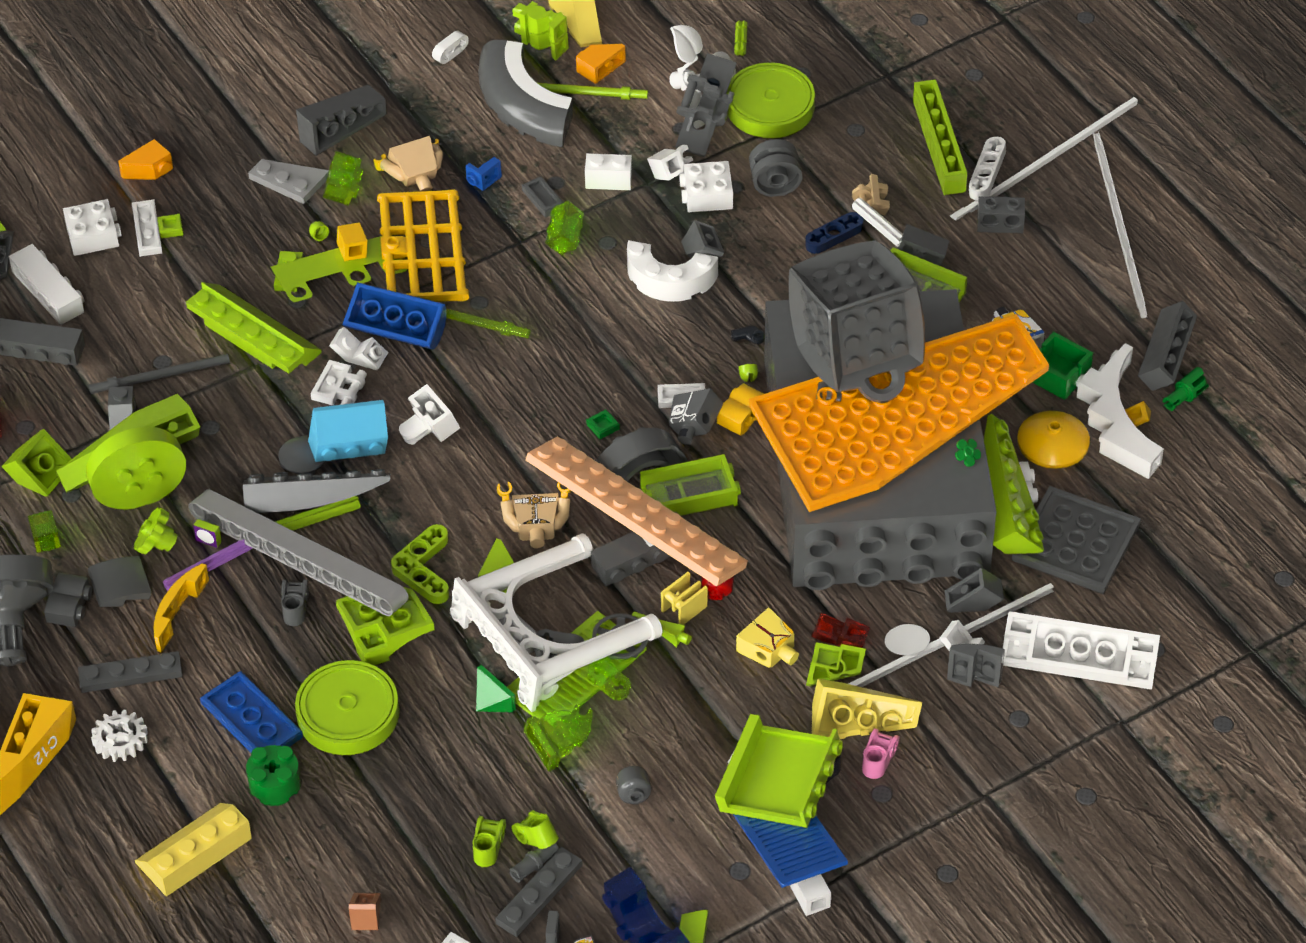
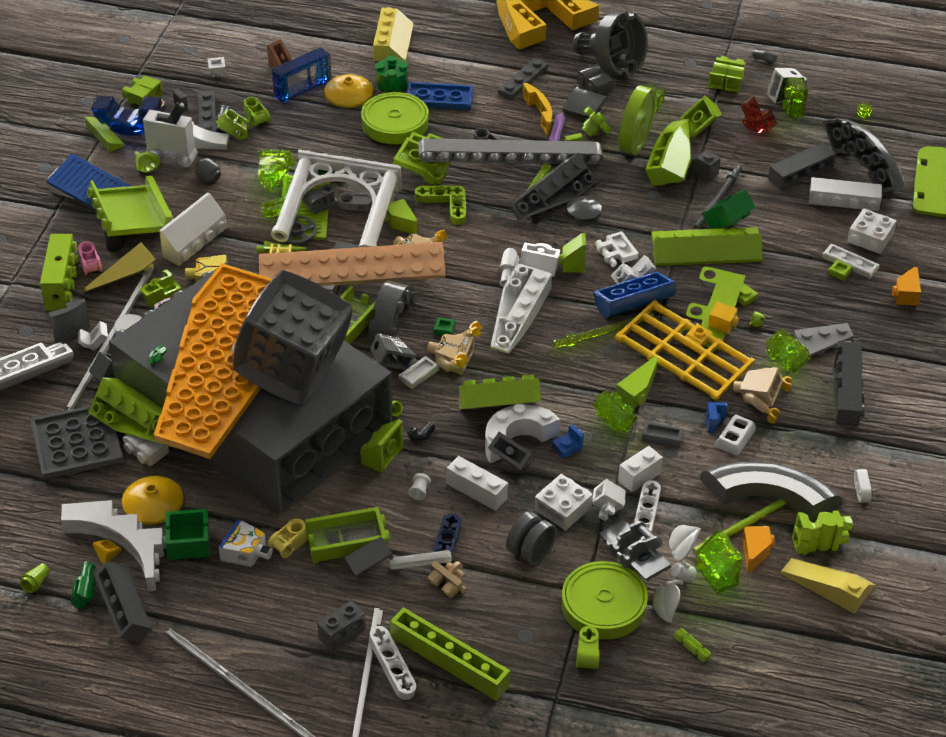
camera: 135 degrees right, 5 degrees down
white gear [91,710,148,762] -> none
medium azure slope [308,400,388,462] -> none
none -> lime cone [20,563,50,593]
none -> lime brick [40,234,80,311]
none -> lime piece [134,151,161,173]
none -> white piece [143,102,198,167]
none -> white slope [159,192,227,266]
none -> white slope [192,122,229,150]
none -> light yellow piece [268,519,307,558]
none -> clear blue door [272,47,332,104]
none -> yellow dish [324,74,374,108]
none -> tan torso [427,321,482,375]
none -> white brick [446,456,508,511]
none -> lime slope [459,375,541,409]
none -> white wedge [491,263,552,354]
none -> white arm [500,248,519,287]
none -> blue bracket [552,424,584,458]
none -> lime slope [559,233,586,272]
none -> lime piece [576,626,599,669]
none -> lime slope [616,356,658,410]
none -> white beam [634,481,661,539]
none -> clear neon green slope [695,529,743,594]
none -> green piece [702,189,756,229]
none -> white piece [714,415,756,456]

